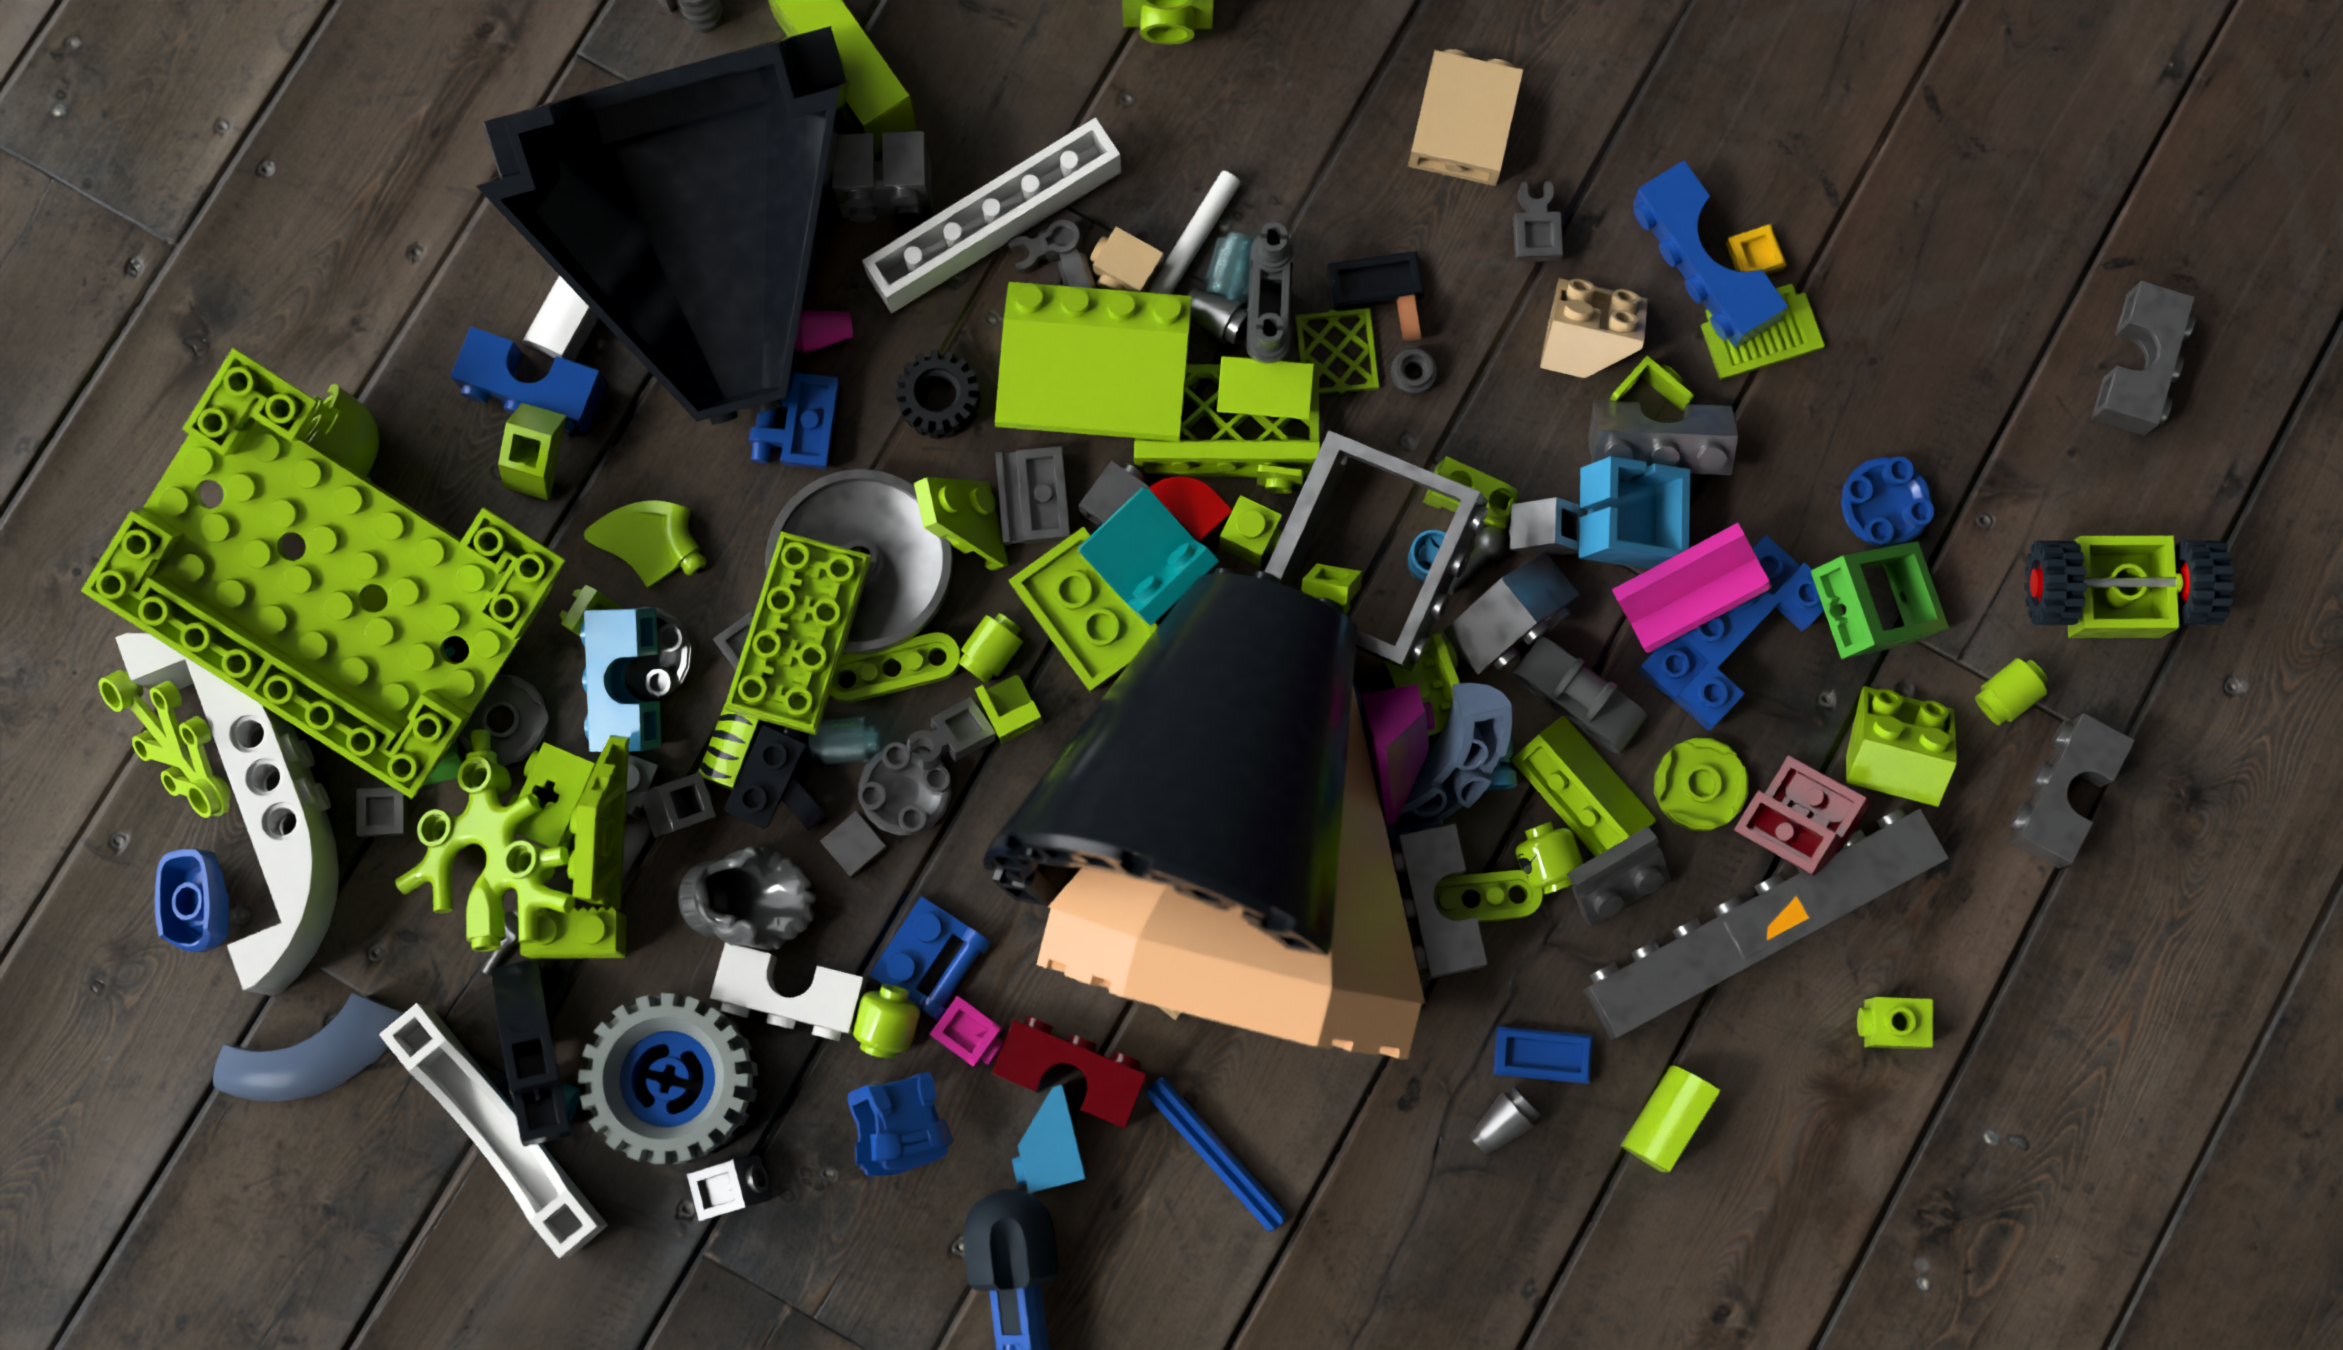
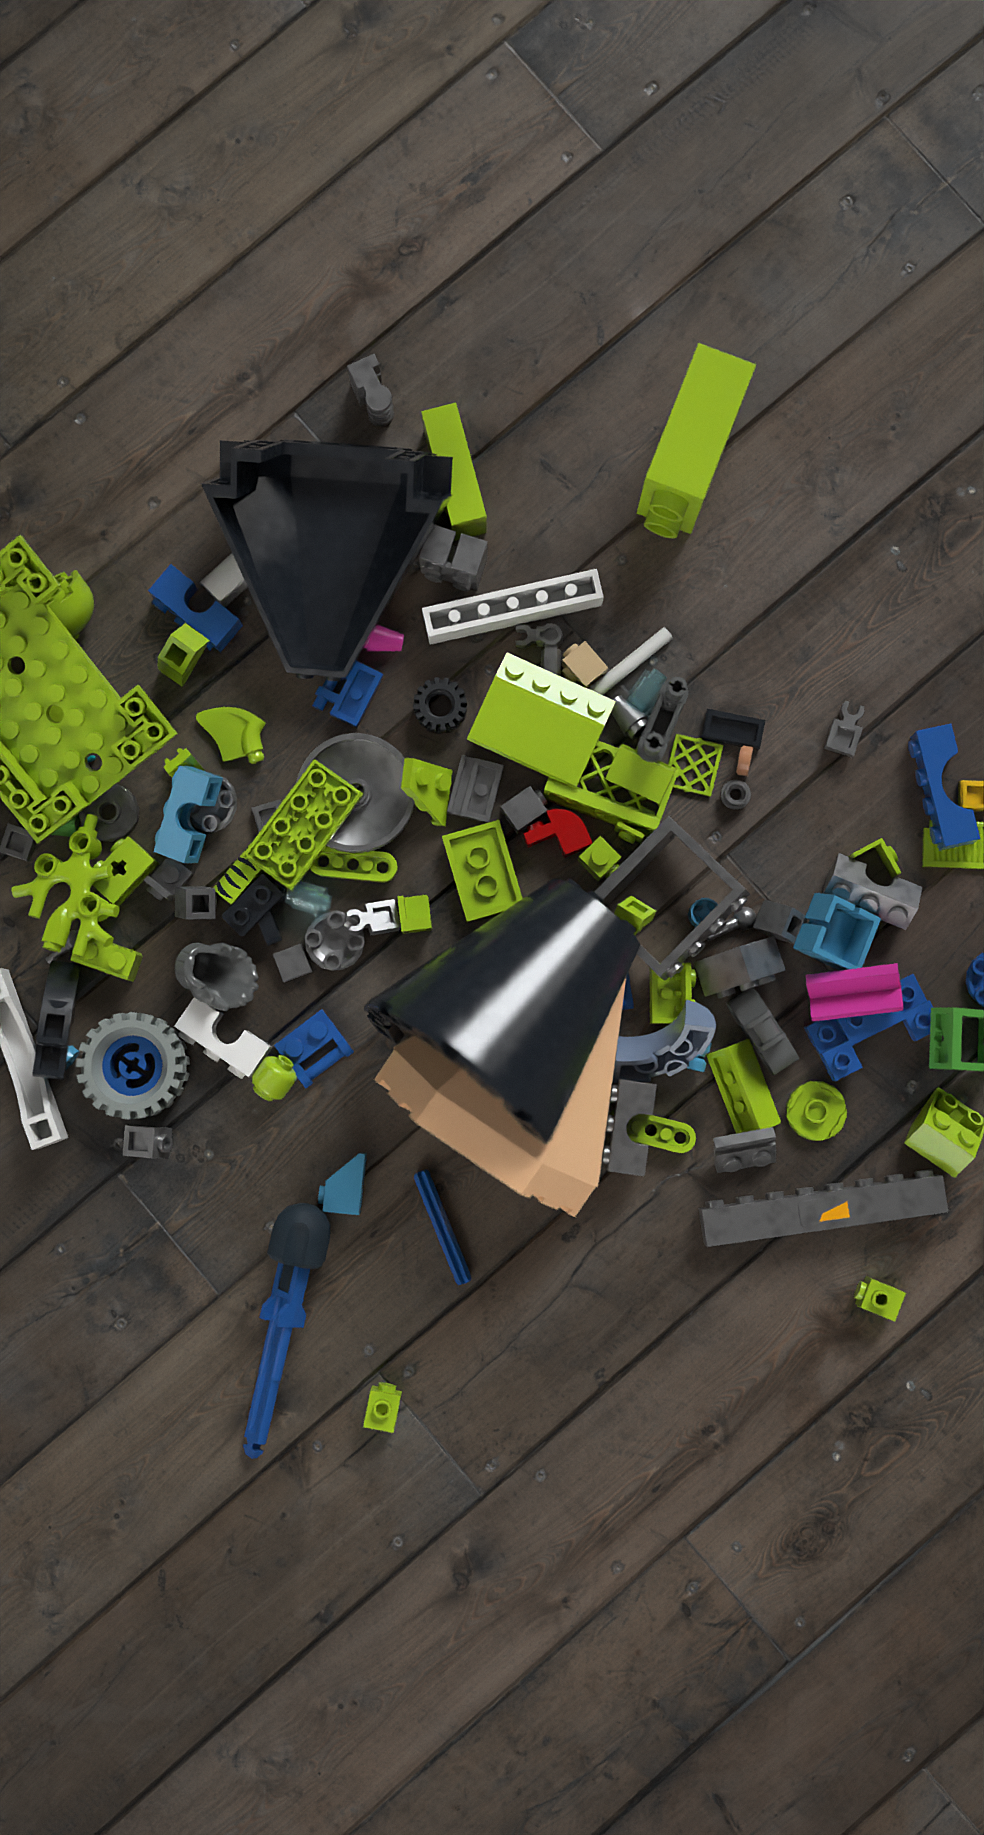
camera: 20 degrees right, 5 degrees up
lime wing [568,735,630,910] -> none
blue piece [847,1072,954,1177] -> none
dark pink bracket [929,996,1004,1069] -> none
lime brick [958,613,1023,684] -> none
dark red arch [991,1016,1147,1129] -> none
teal bracket [1078,487,1219,626] -> none
magenta slope [1361,684,1435,825] -> none
tan panel [1408,49,1523,186] -> none
lime leg [1423,456,1519,529] -> none
flat silver cone [1469,1086,1541,1156] -> none
blue tile [1493,1027,1593,1084] -> none
lime head [1515,821,1584,895] -> none
tan slope [1540,278,1648,378] -> none
lime brick [1620,1066,1721,1172] -> none
slope [1734,756,1872,876] -> none

